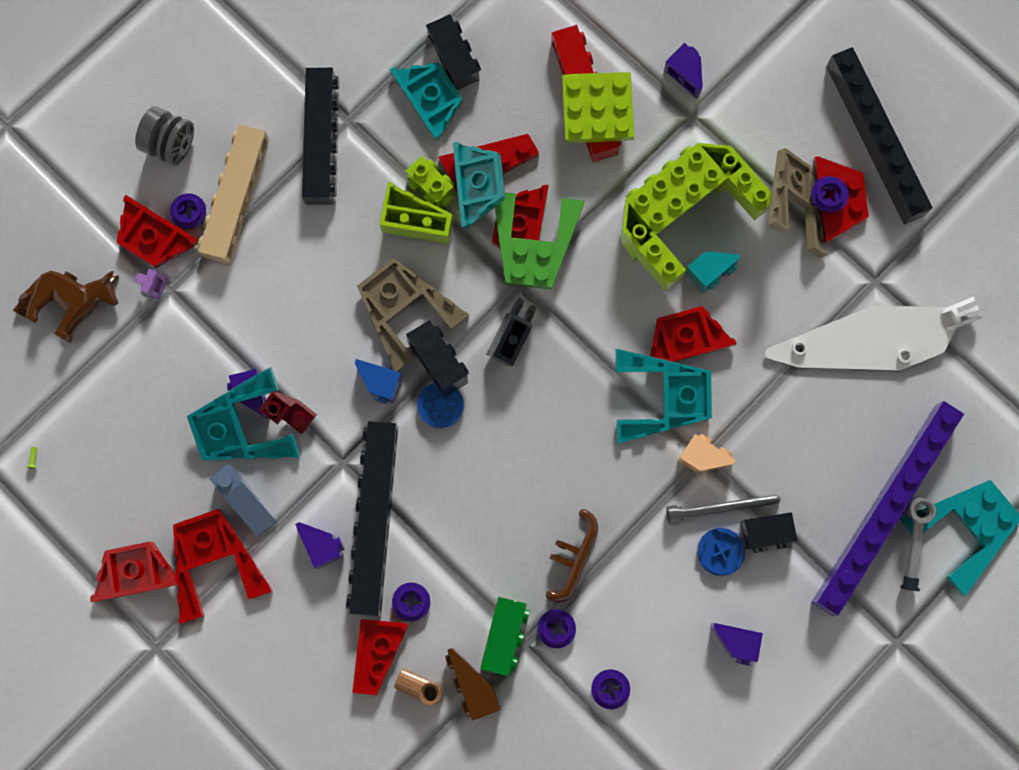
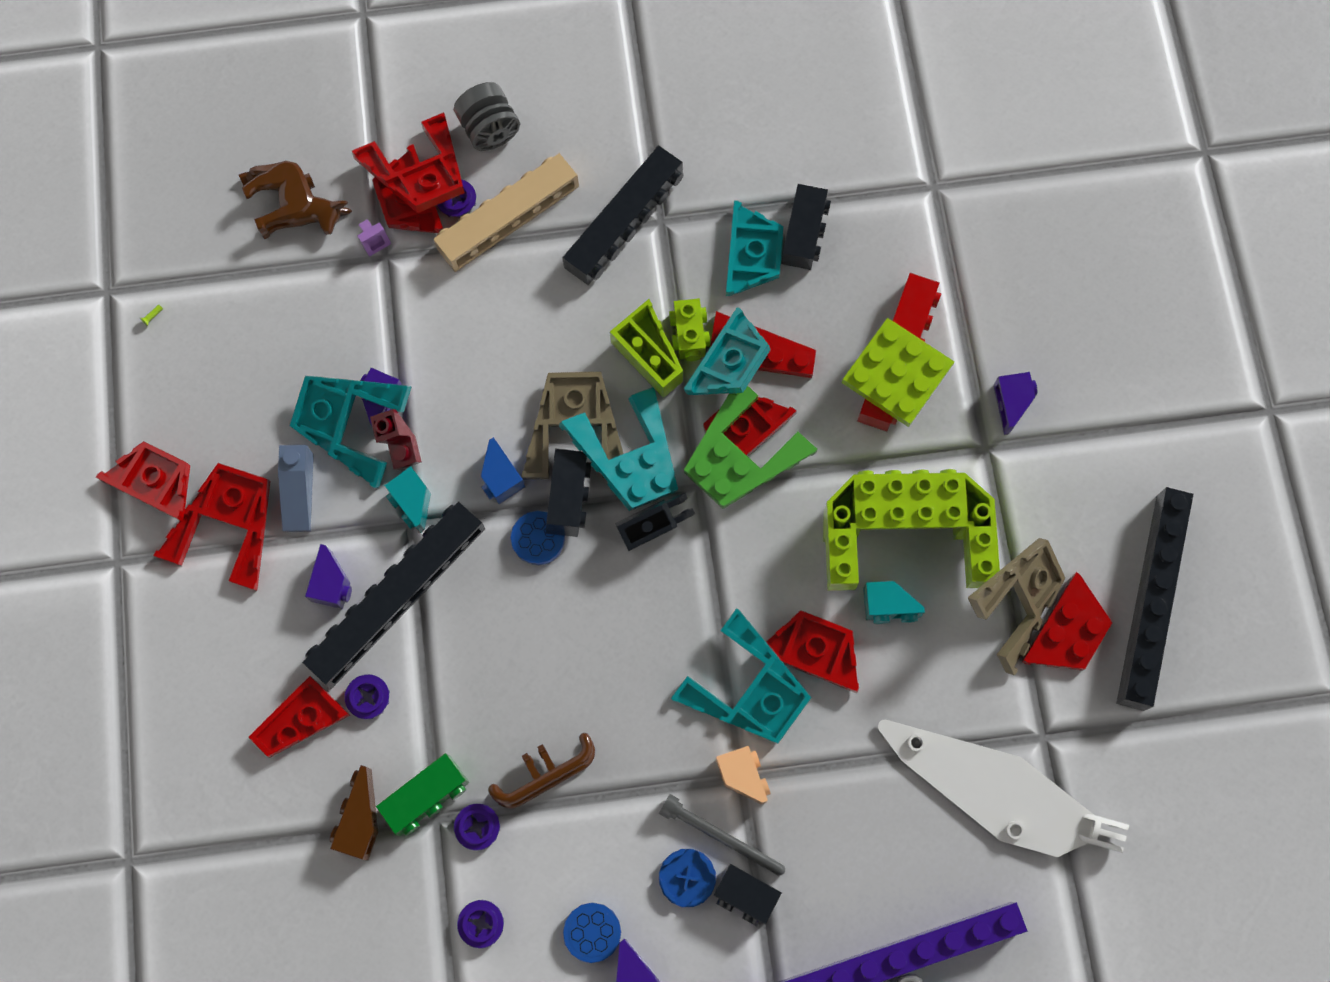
camera: 35 degrees right, 5 degrees down
medium nougat piece [394,668,444,705] -> none
dark purple gear [810,176,849,214] -> none
none -> red wing [352,112,465,213]
none -> teal slope [384,466,431,533]
none -> teal wing [559,387,678,511]
none -> blue tile [563,902,622,963]

